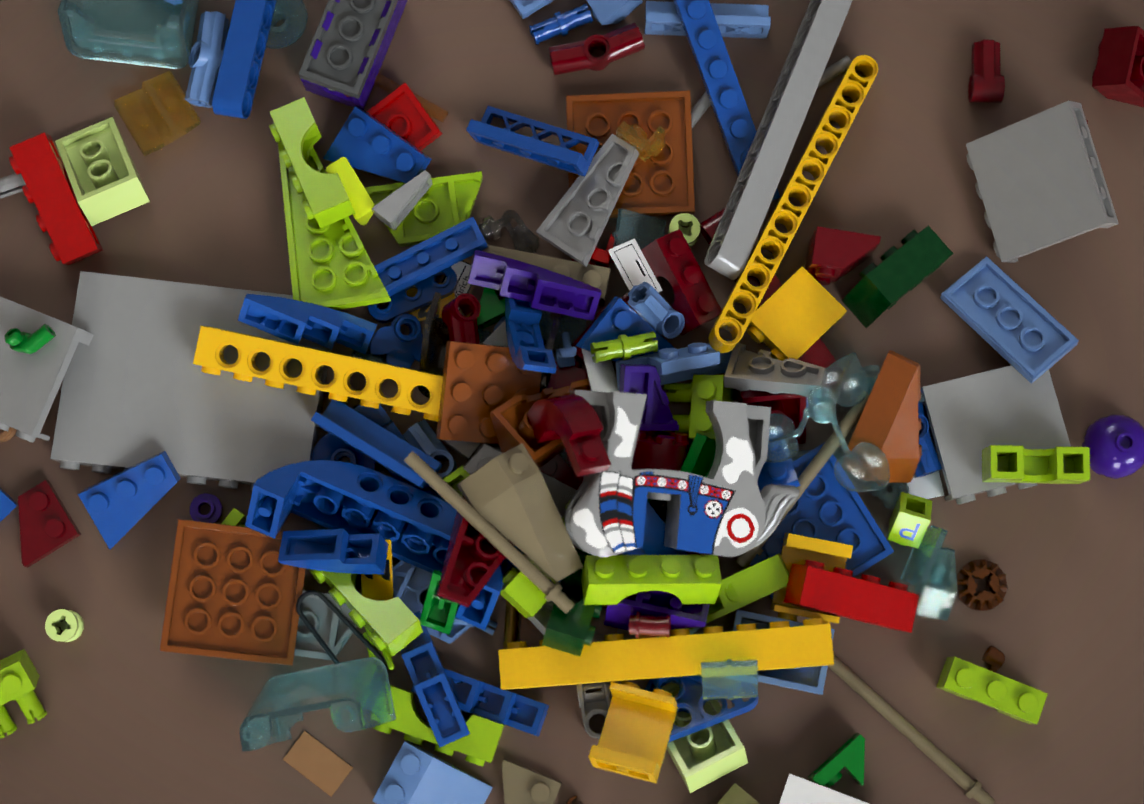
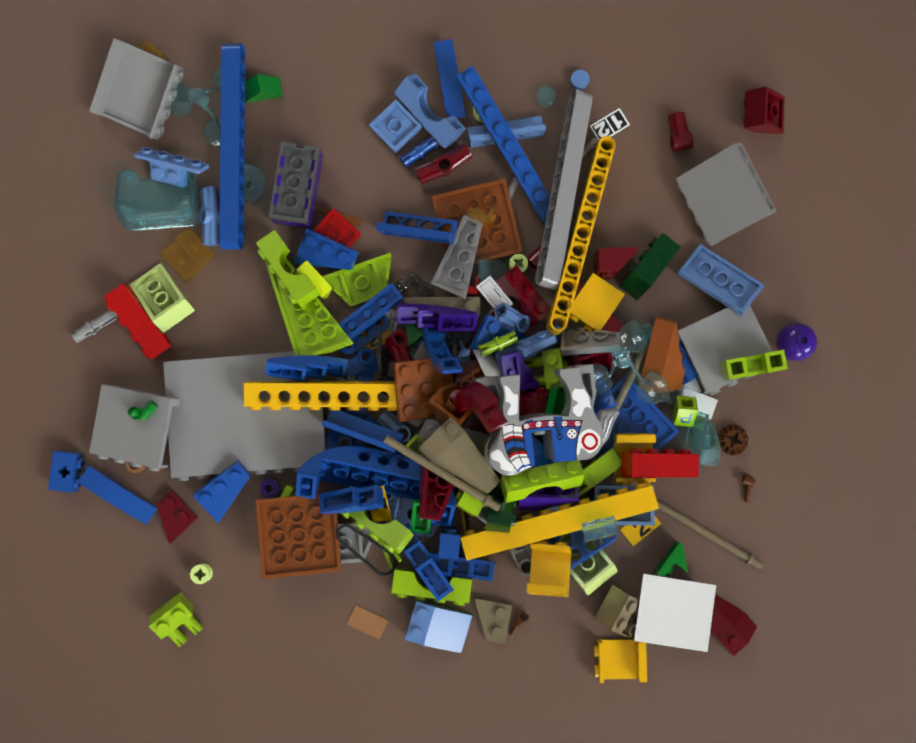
camera: 15 degrees left, 5 degrees up
clear light blue windscreen [240,657,396,752] -> none
light grey slope [372,170,433,230] -> none
dark red pin [629,612,671,638] -> none
lime arch [936,657,1048,725] -> none
none -> blue brick [438,527,460,559]
none -> sticker [590,108,630,141]
none -> yellow sticker [620,515,661,546]
none -> white sticker [681,387,718,419]

